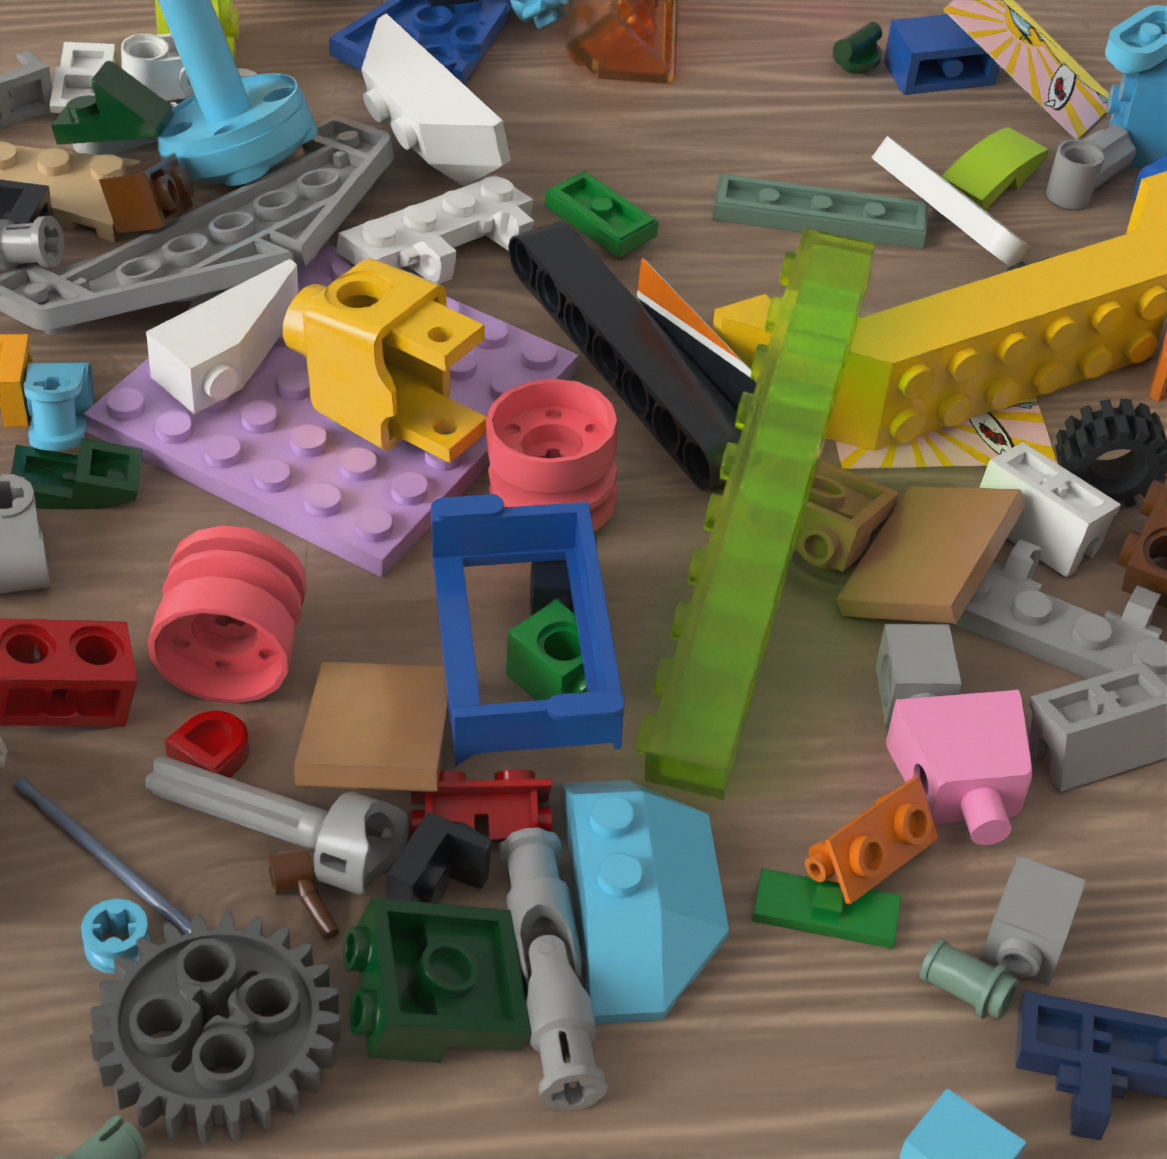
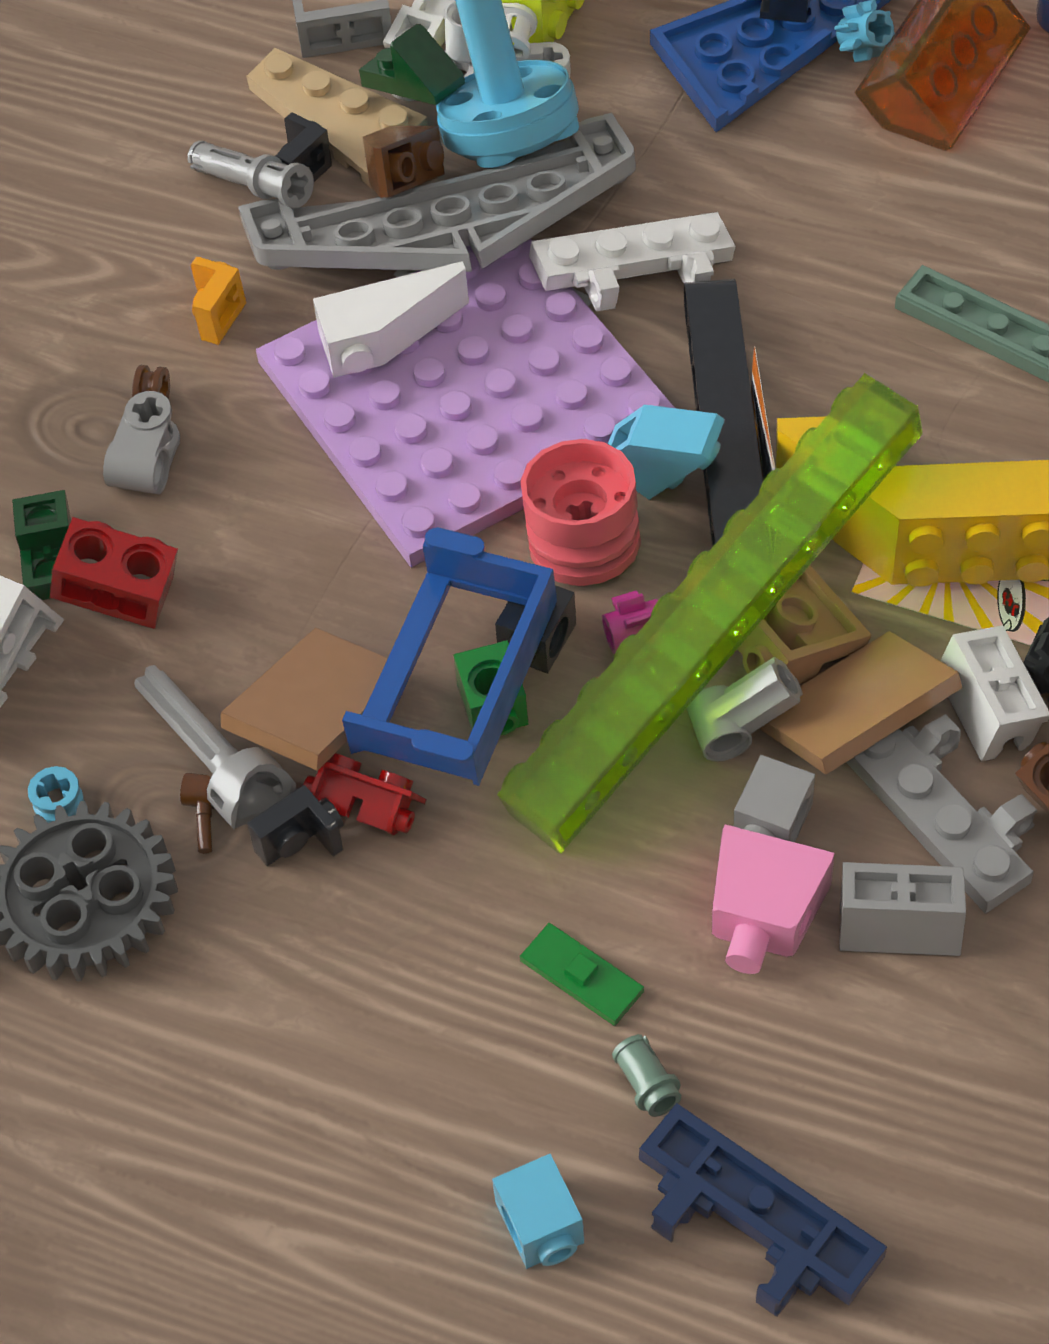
camera: 35 degrees right, 10 degrees up
dark green slope [11,438,143,510] -> none
sand blue piece [14,777,249,980] -> none
medium azure piece [24,362,94,451] -> none
coral wheel [148,525,307,704] -> none
red tile [165,711,249,778] -> none
yellow piece [283,258,487,463] -> none
dark green plate [343,897,531,1063] -> none
white wedge [361,14,511,187] -> none
light grey piece [498,827,608,1112] -> none
green plate [545,171,659,258] -> none
medium azure wedge [561,780,729,1024] -> none
orange hinge [804,776,939,904] -> none
light grey brick [980,855,1086,986] -> none
none -> dark pink gear [602,590,668,663]
none -> medium azure slope [608,404,725,500]
none -> light grey piece [686,657,803,761]

